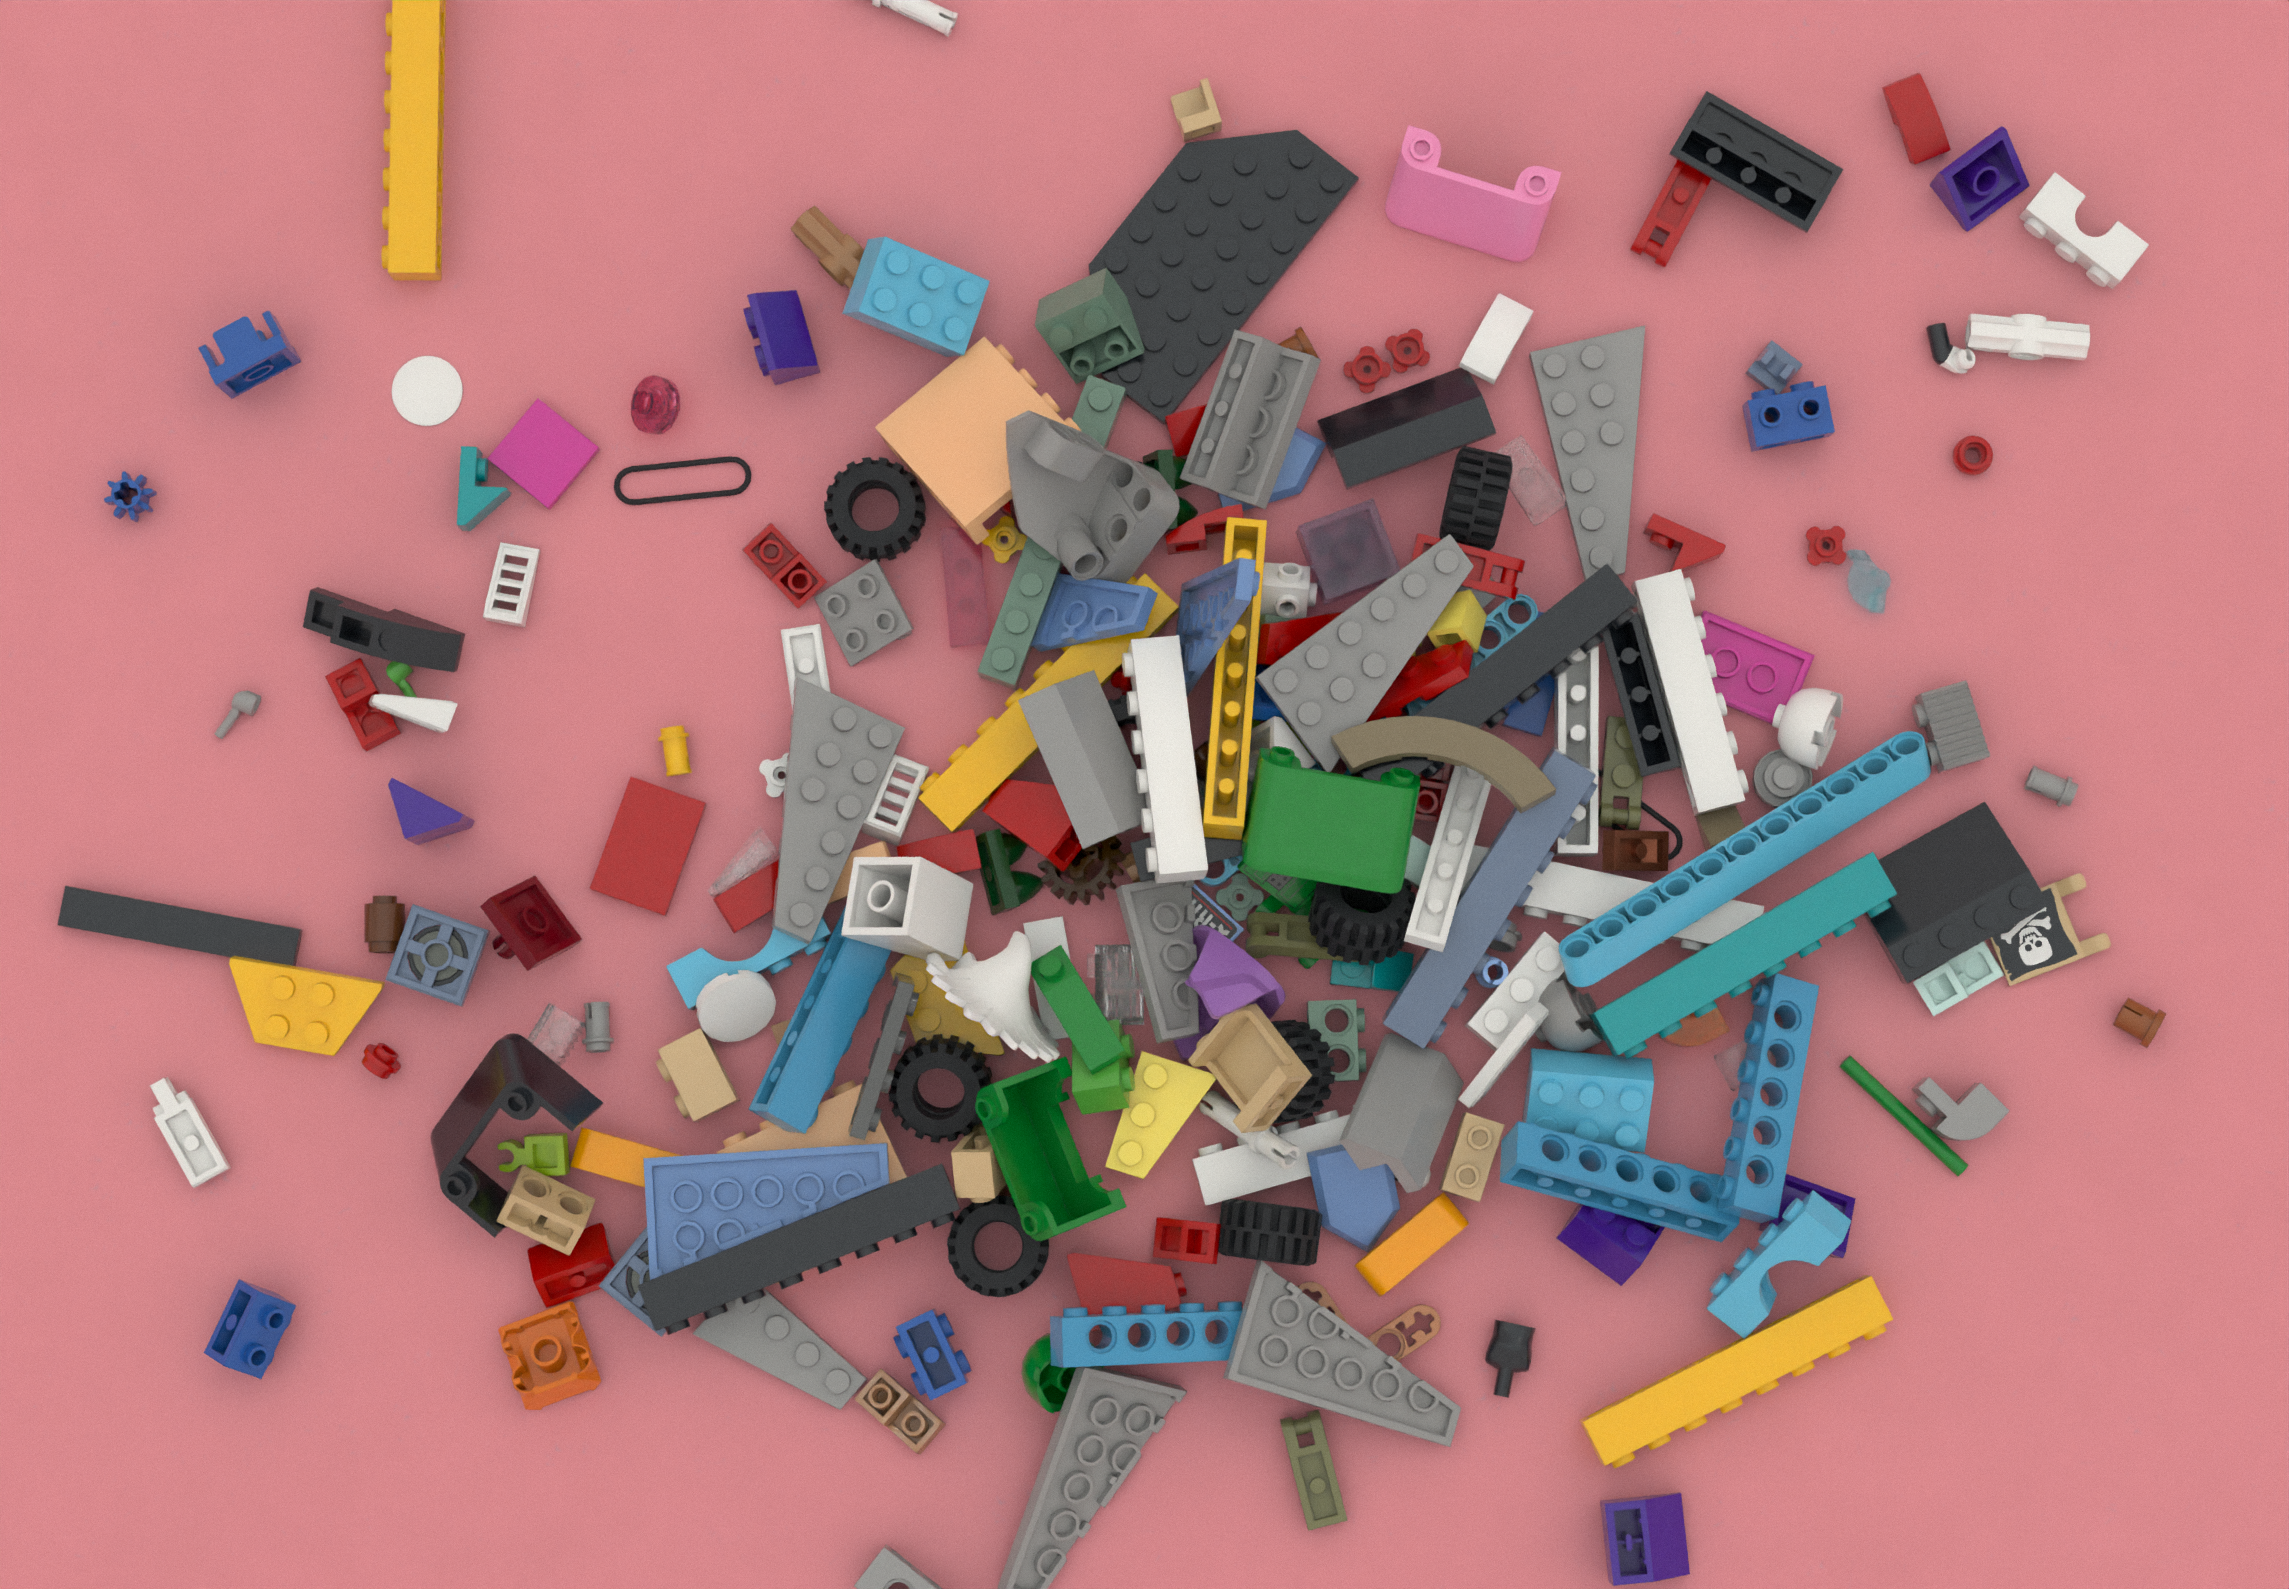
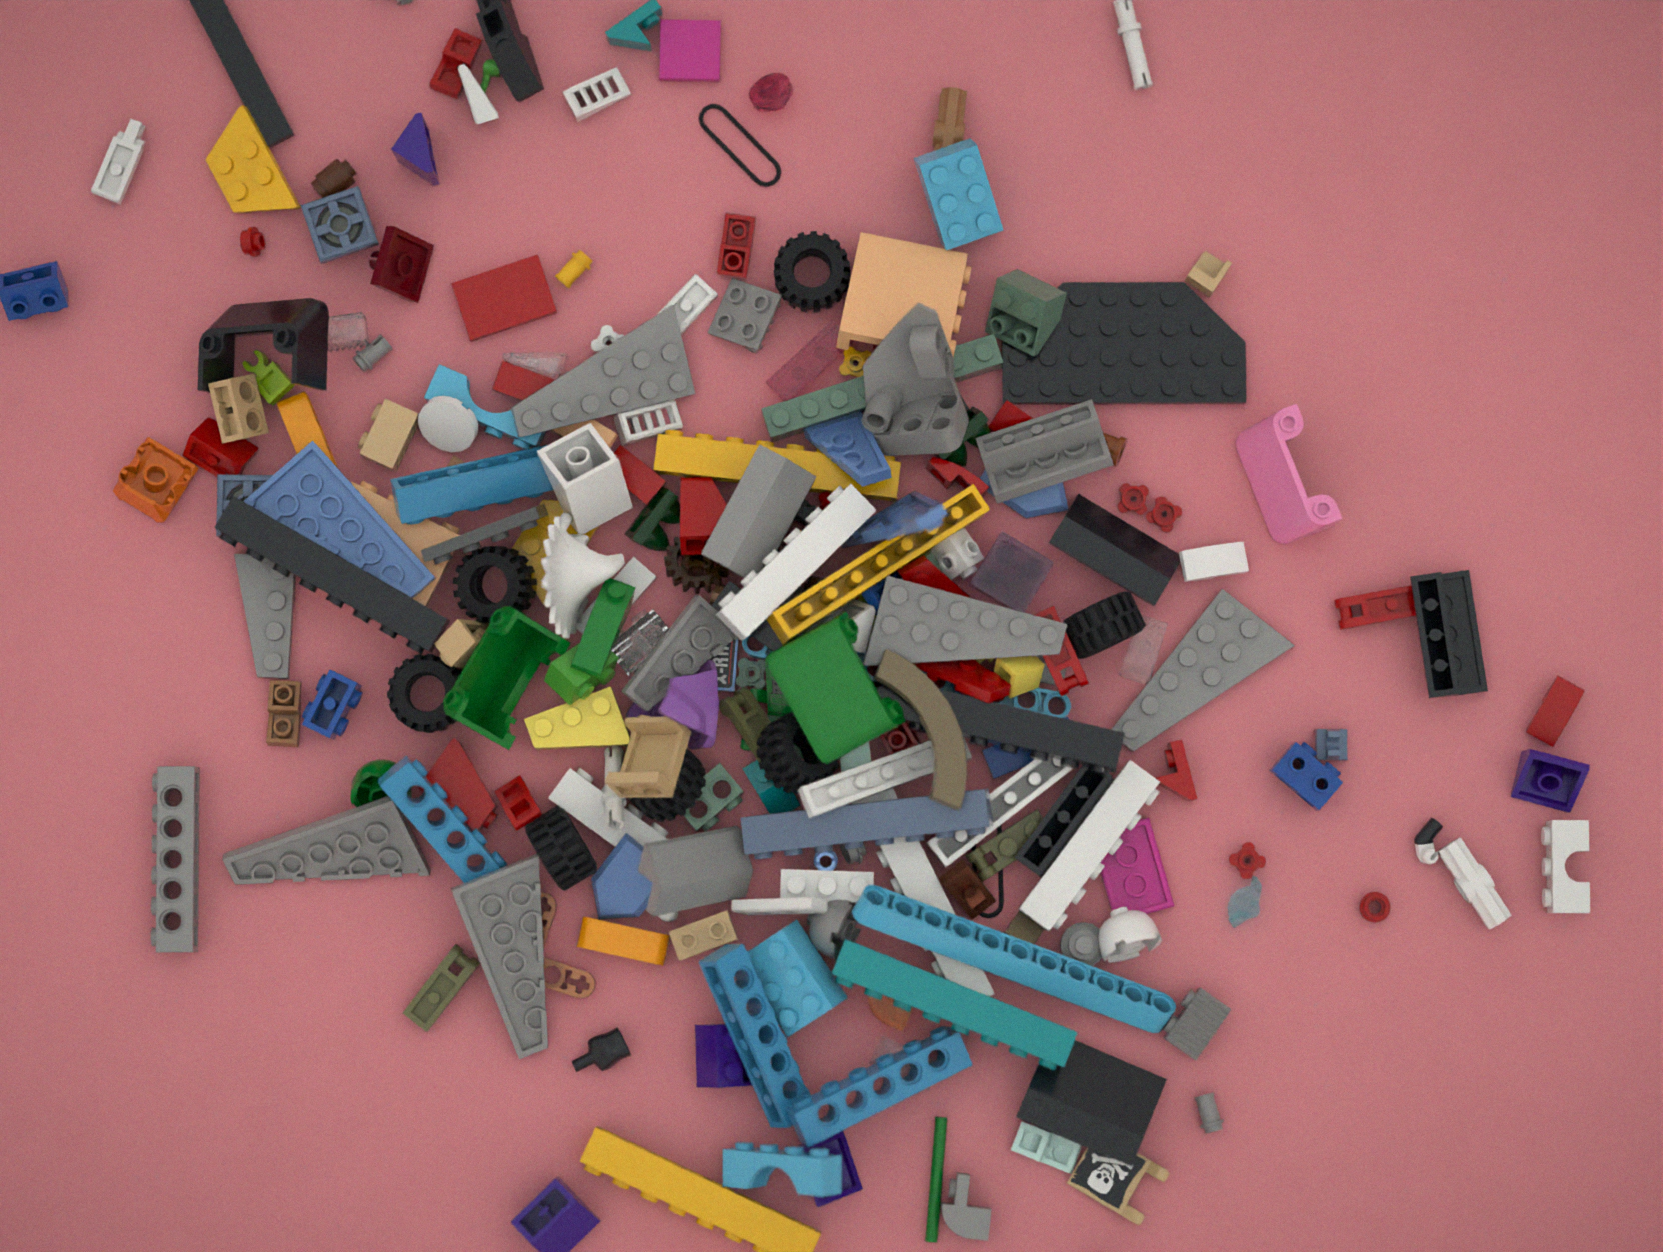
camera: 50 degrees right, 0 degrees up
dark purple slope [743,290,821,385] -> none

